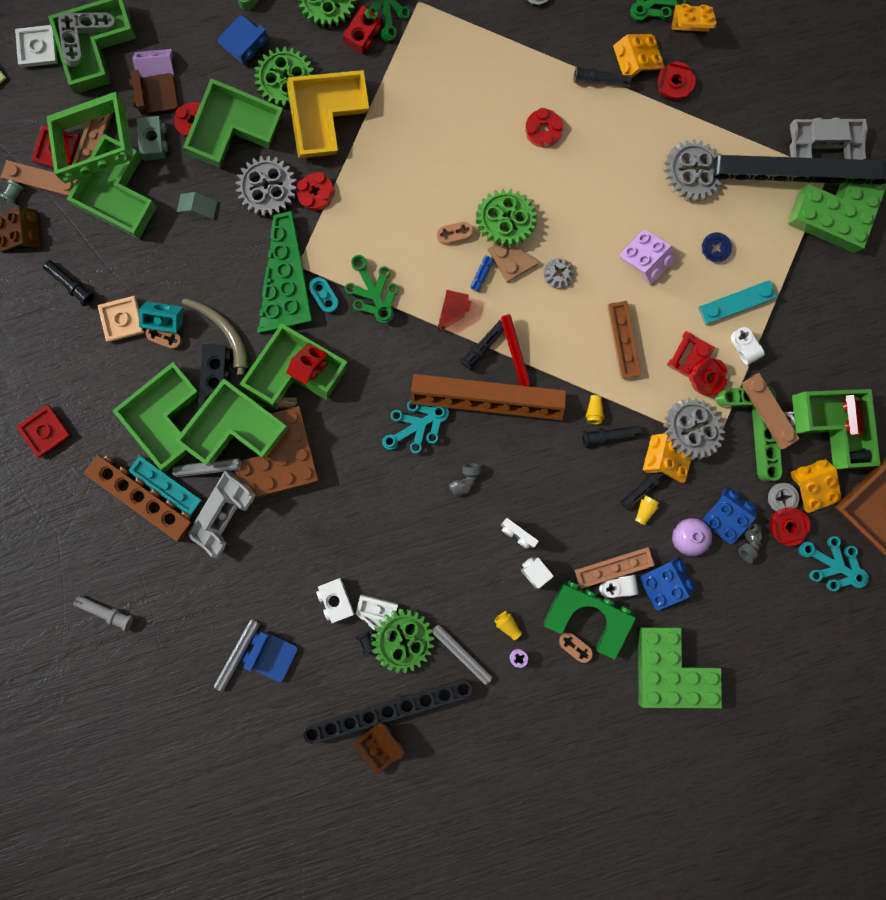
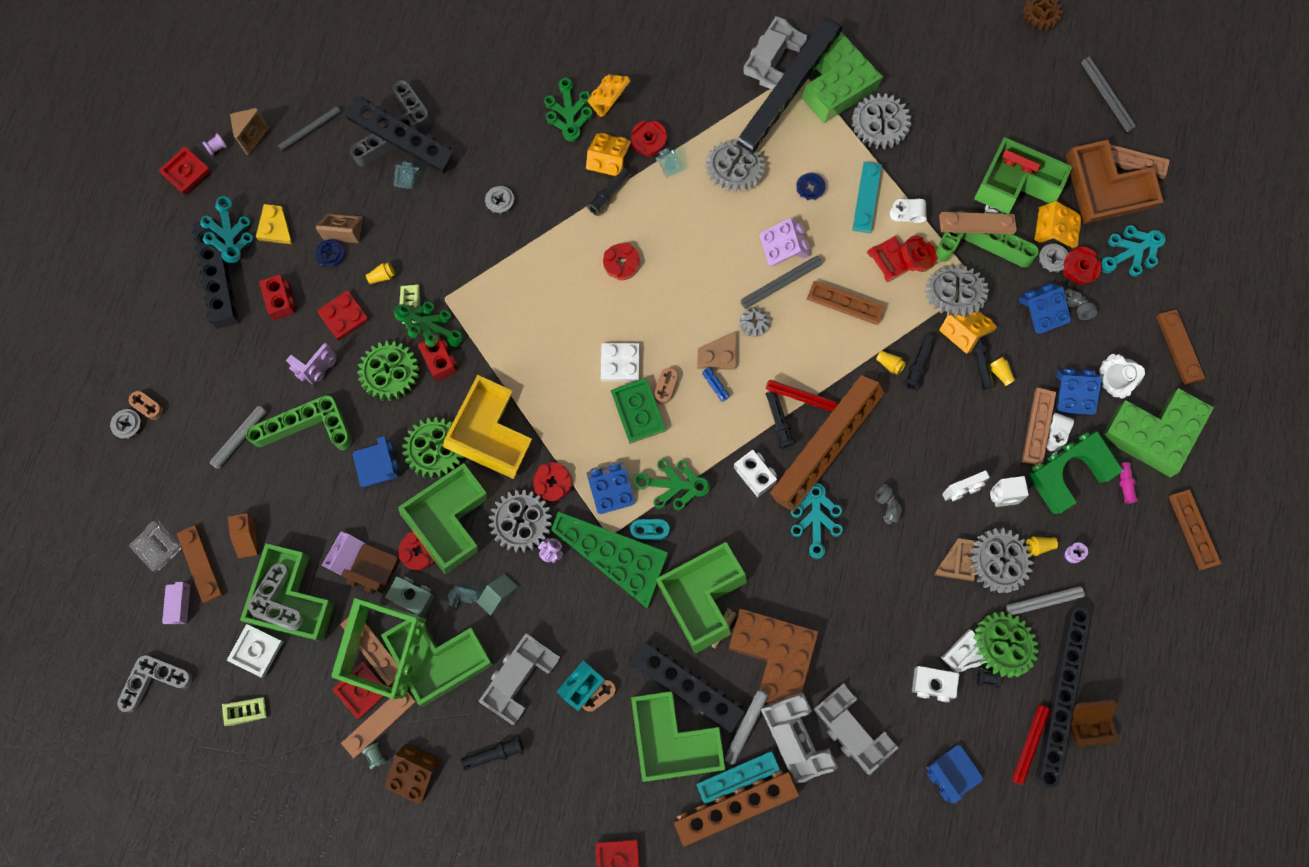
camera: 50 degrees left, 10 degrees down
light nougat plate [97,296,145,343] -> none
bright green piece [175,378,289,467] -> none
dark tan animal [182,298,249,376] -> none
light grey axle [214,620,260,691] -> none
red brick [286,342,328,385] -> none
clear red slope [438,290,472,331] -> none
bright green gear [476,188,537,248] -> none
nougat beam [559,633,592,663] -> none
lavender cylinder [672,518,712,557] -> none
black pin [849,448,872,463] -> none
none -> clear light blue bracket [447,586,480,608]
none -> light grey bracket [478,634,560,726]
none -> lavender gear [538,538,563,563]
none -> blue bracket [586,462,635,514]
none -> white plate [601,343,640,382]
none -> green plate [611,378,666,444]
none -> clear light blue bracket [656,148,683,177]
none -> white brick [734,450,777,497]
none -> dark grey axle [741,256,822,309]
none -> light grey bracket [813,683,898,775]
none -> light grey gear [852,93,911,149]
none -> medium nougat wing [935,538,976,581]
none -> light grey gear [969,528,1033,593]
none -> red axle [1012,705,1050,785]
none -> white hair [1099,354,1145,398]
none -> dark pink pin [1119,462,1138,504]
none -> dark orange plate [1157,309,1205,385]
none -> dark orange plate [1169,489,1221,571]

